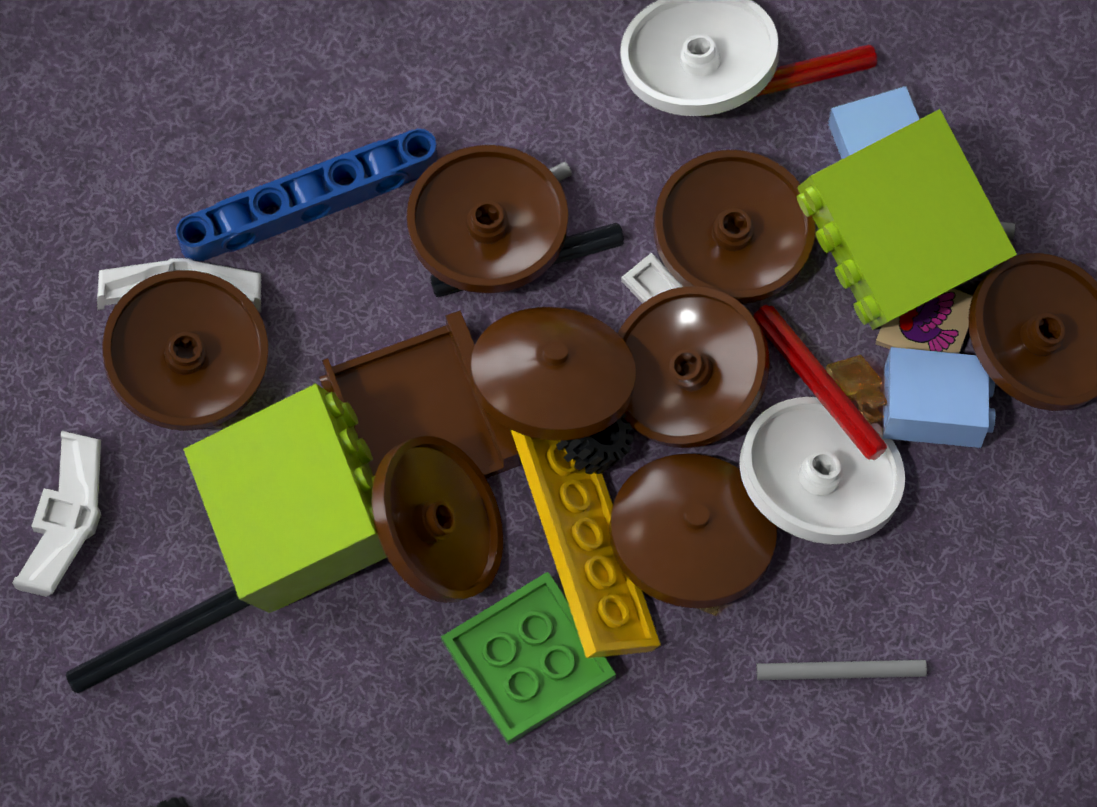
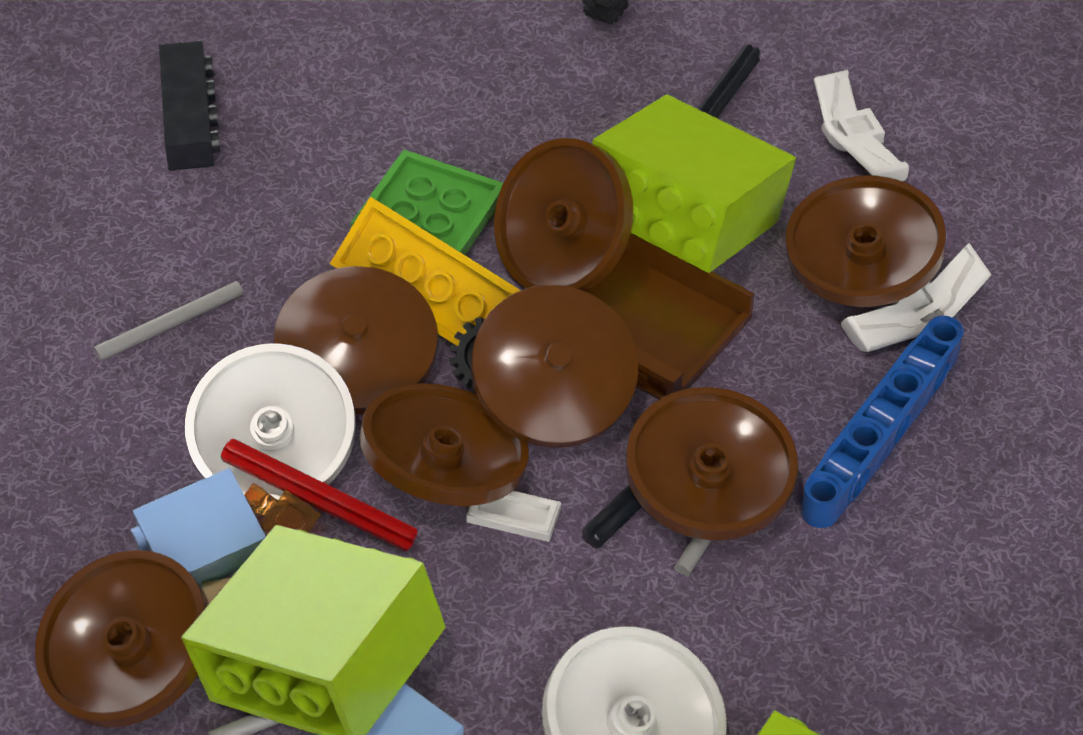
camera: 145 degrees right, 20 degrees down
reddish brown dish [653,150,815,304] -> none

